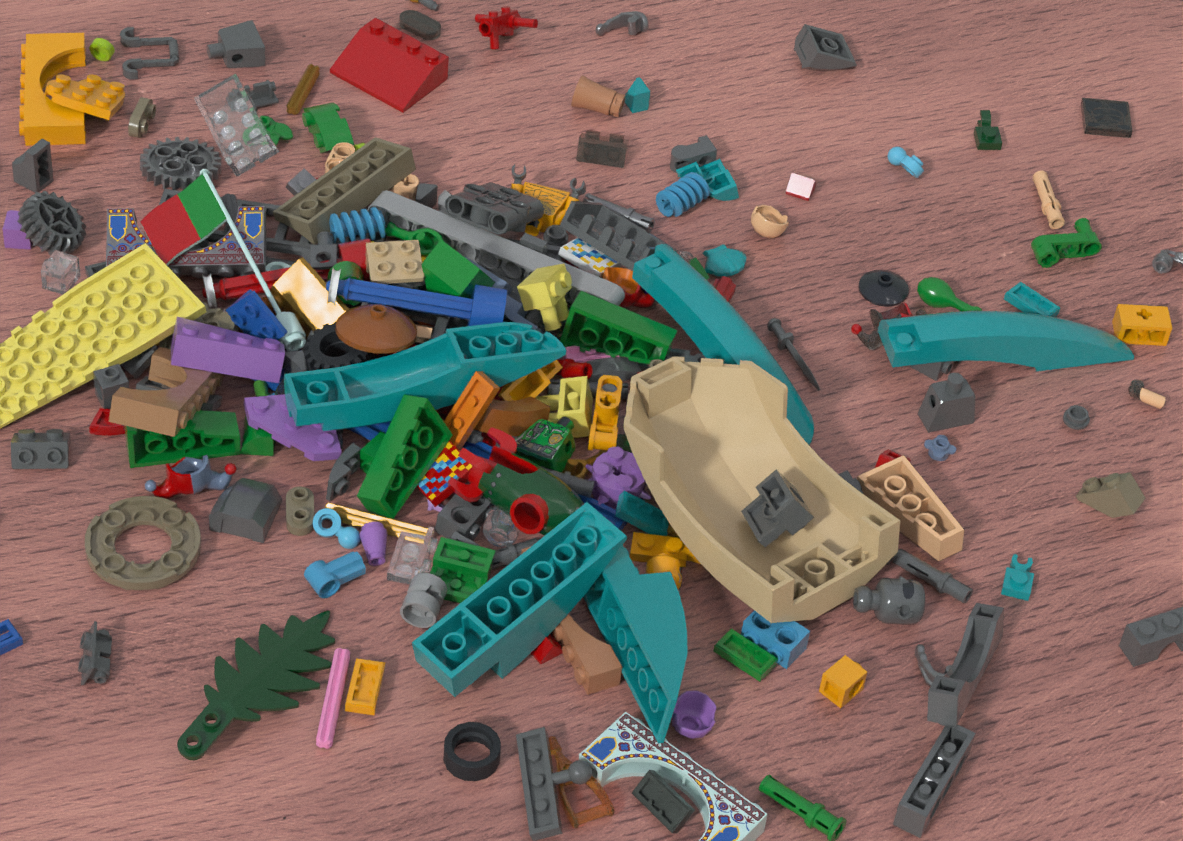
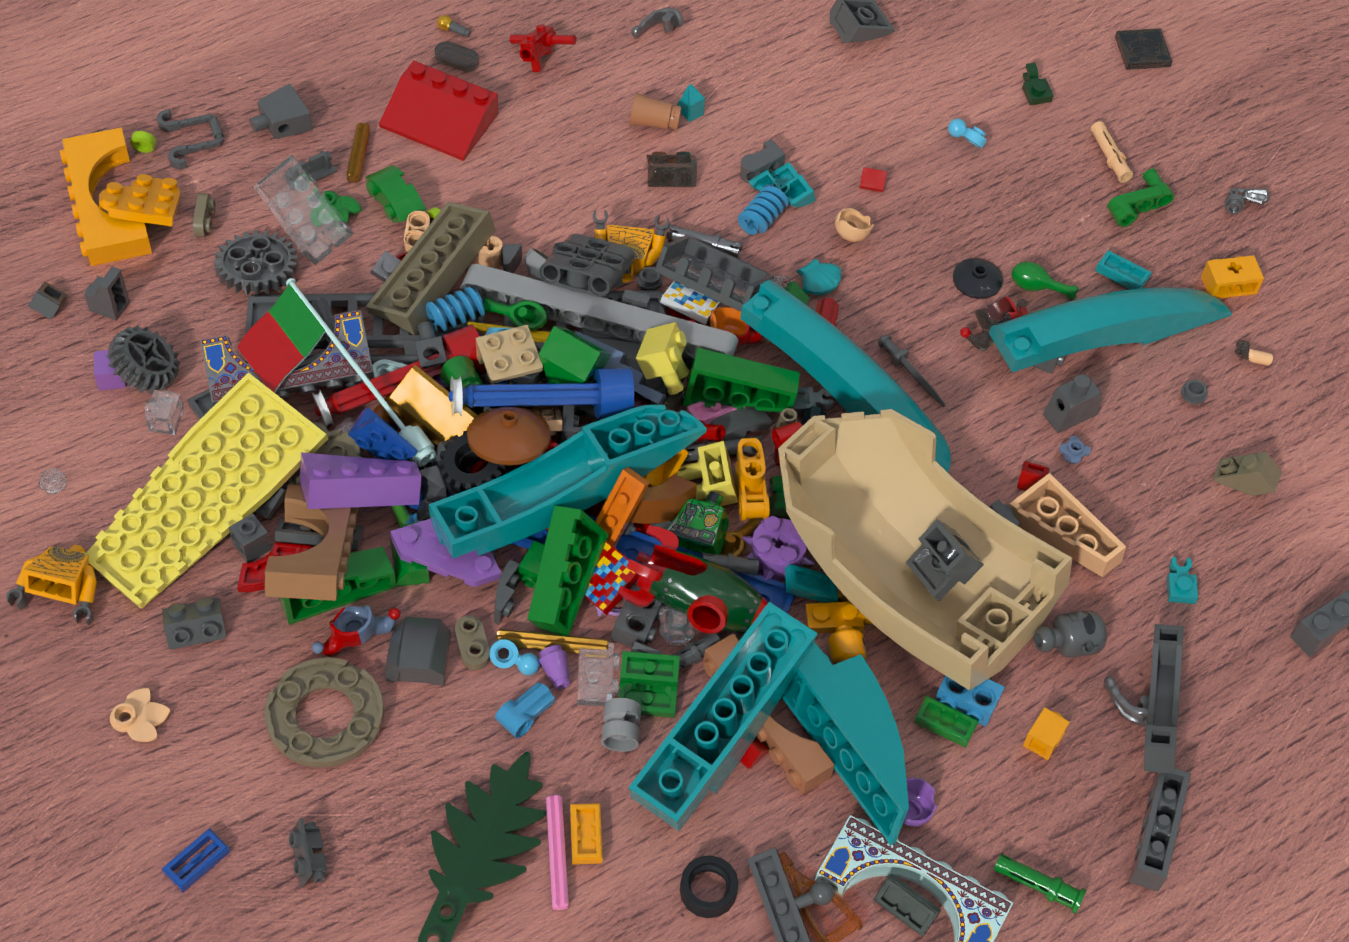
camera: 10 degrees left, 10 degrees up
dark grey pin [892,549,973,604] -> none

